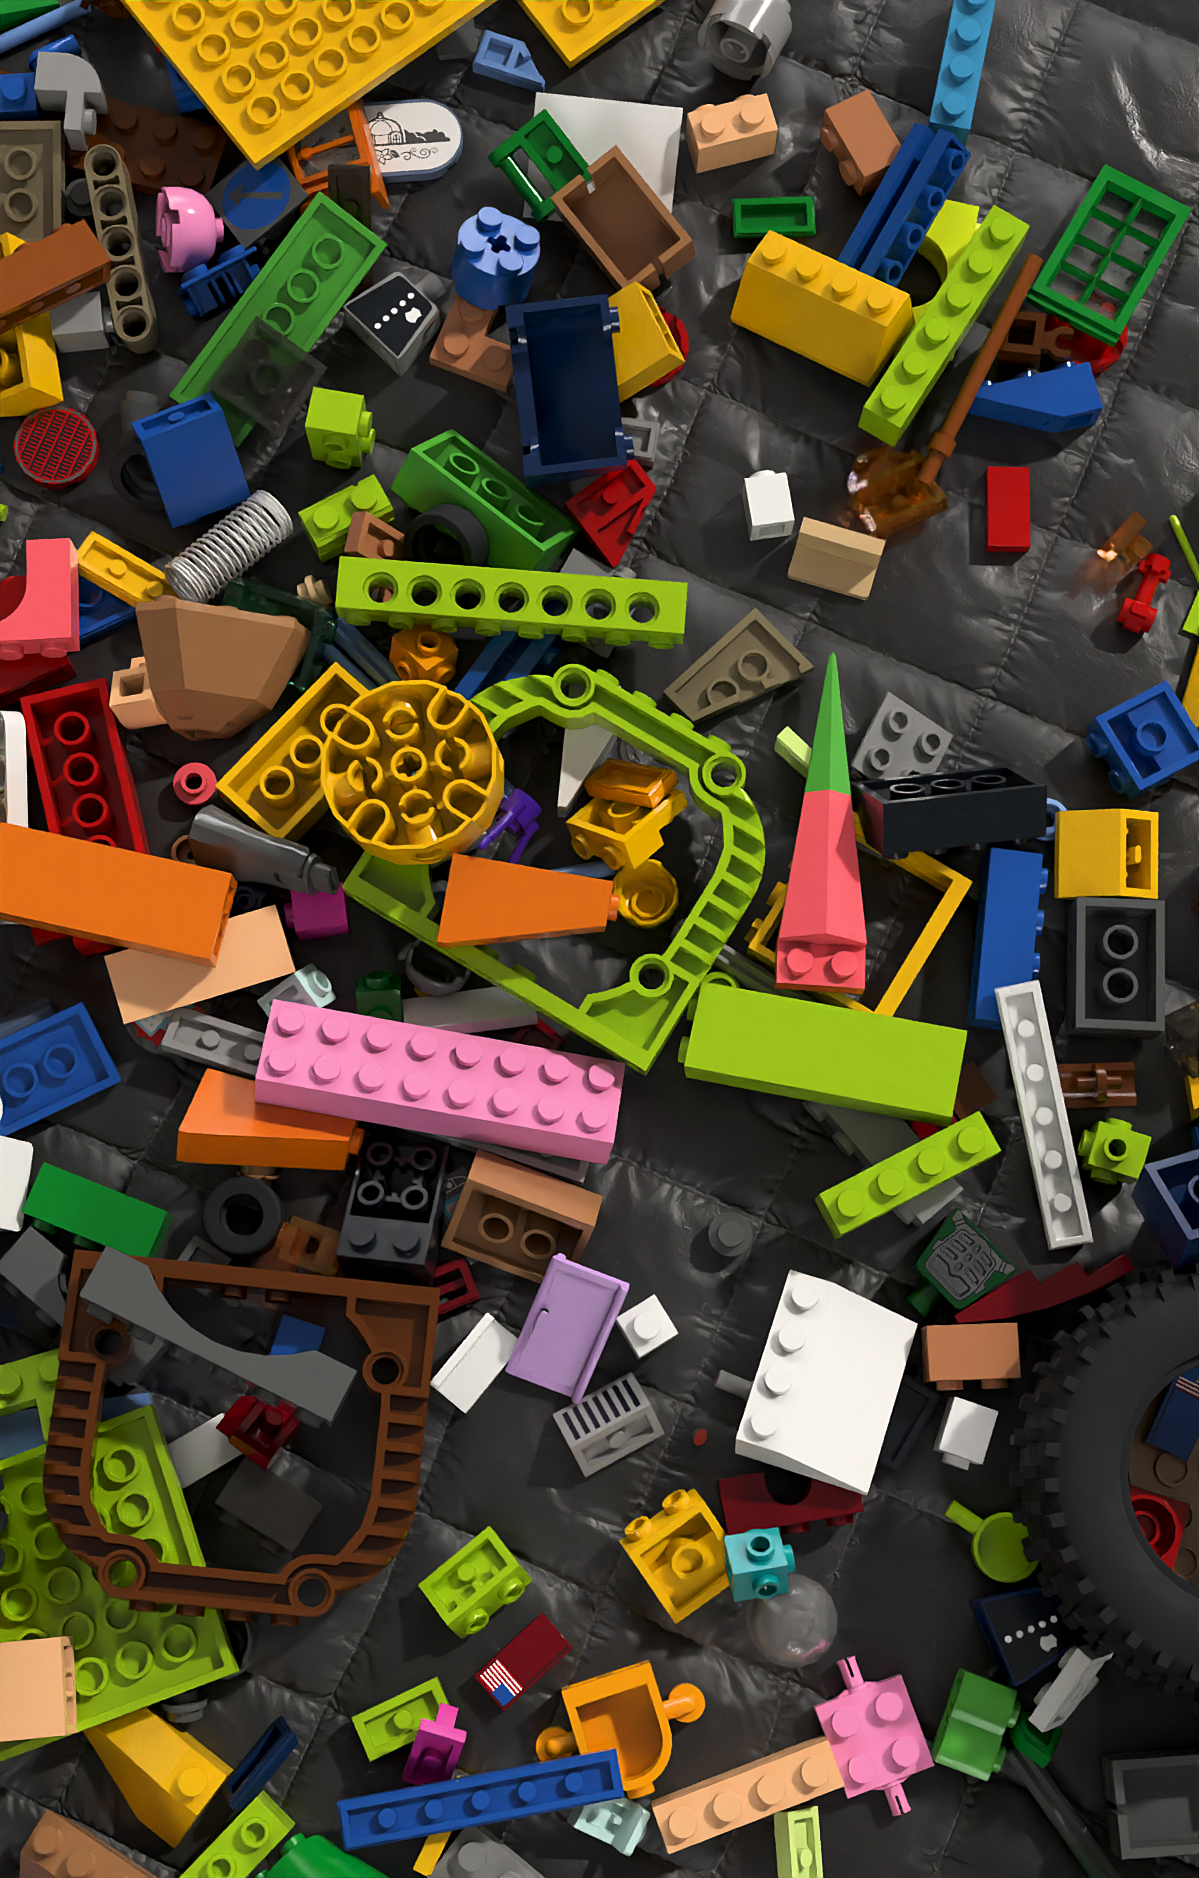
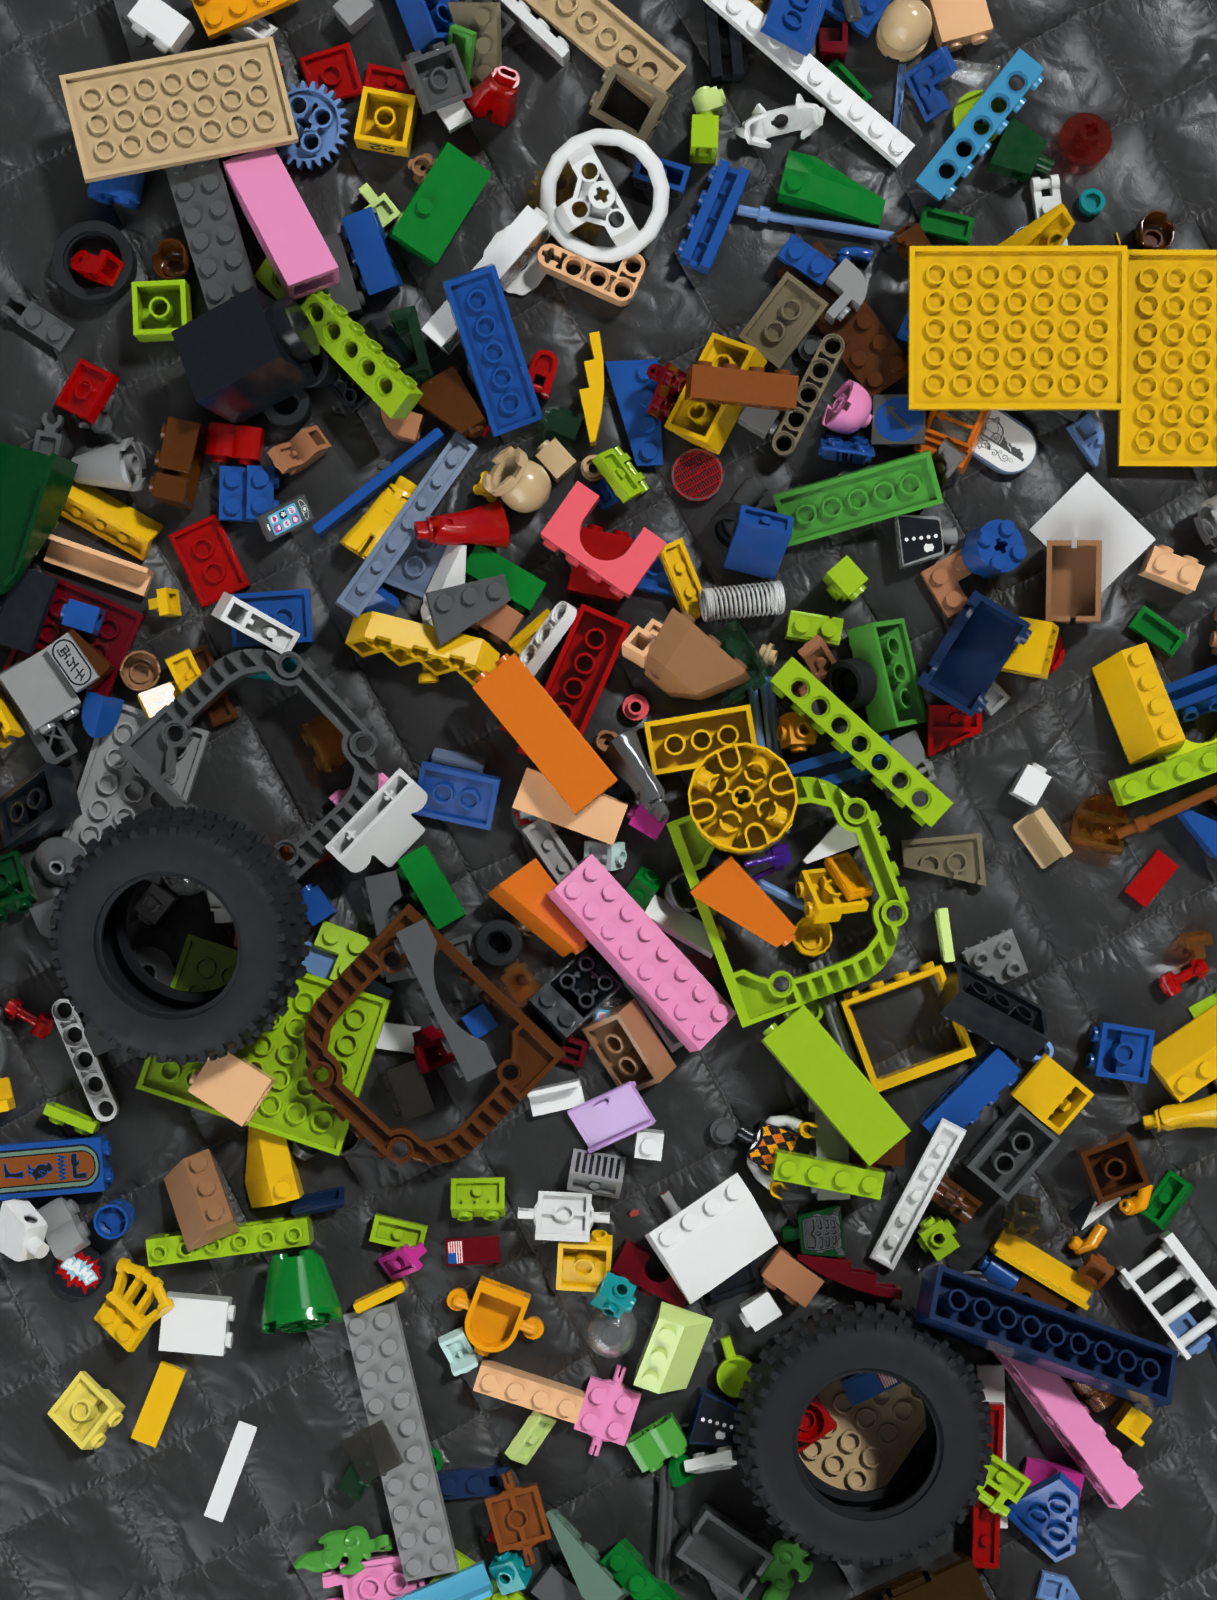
camera: 40 degrees right, 10 degrees up
clear smoke brick [204,316,328,442] -> none
blue tile [337,1748,625,1851] -> none
green plate [488,109,591,224] -> none
coral plate [774,652,867,994] -> none
none -> white plate [518,1191,610,1243]
none -> yellowish green slope [633,1301,713,1394]
none -> torso [735,1115,818,1200]

